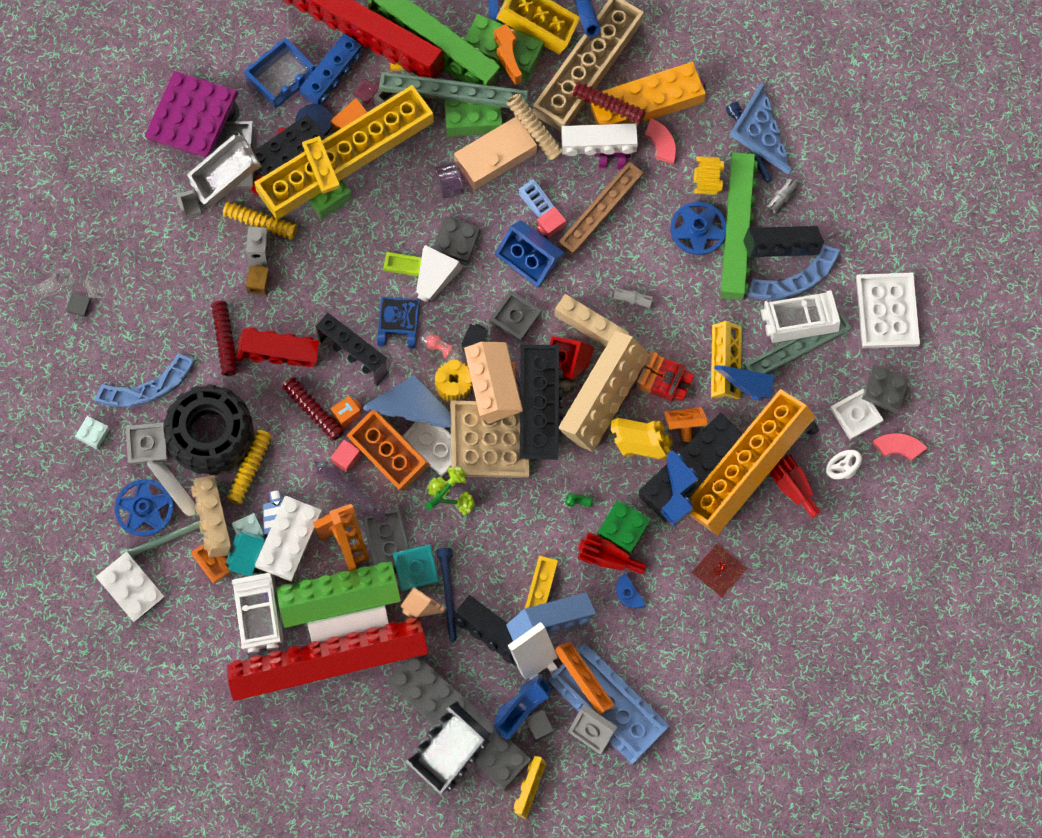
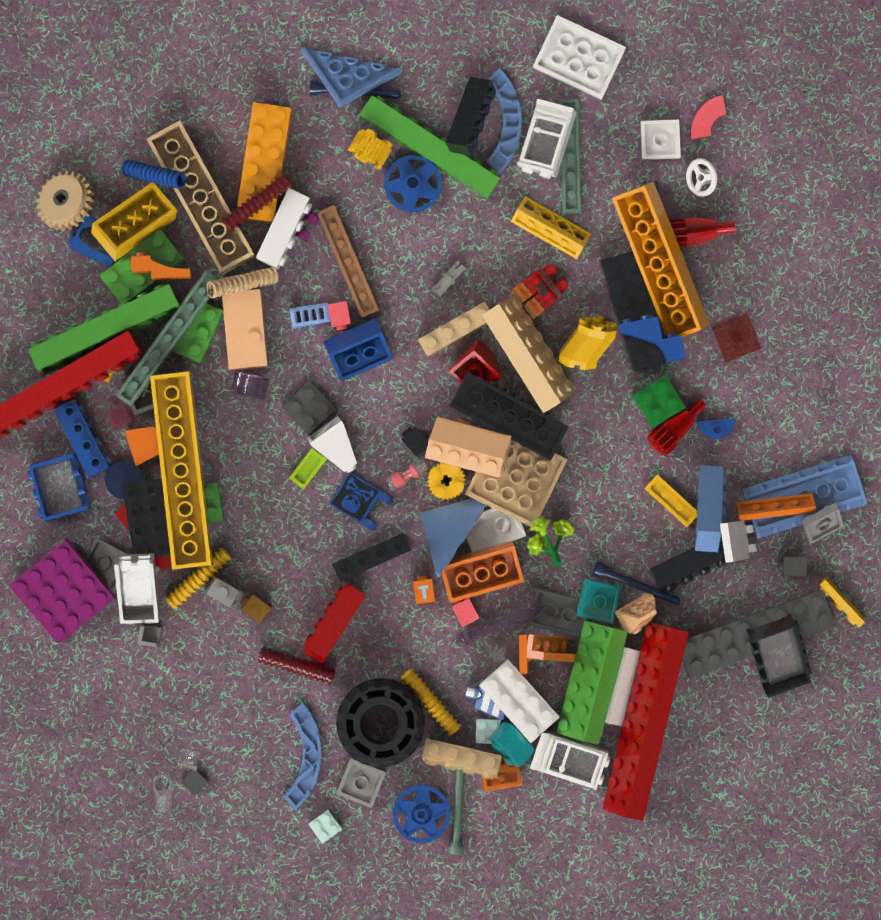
camera: 60 degrees left, 15 degrees up
white plate [96,552,164,622] -> none
white sticker [147,461,195,516] -> none
dark red piece [282,377,344,441] -> none
yellow plate [302,136,340,194] -> none
dark grey plate [489,290,542,342] -> none
blue arch [493,674,552,740] -> none
green arm [565,493,593,507] -> none
coral tile [644,118,676,164] -> none
orange tile [664,407,707,442] -> none
blue slope [714,365,774,401] -> none
light grey pin [766,179,798,214] -> none
dark grey plate [862,365,908,414] -> none

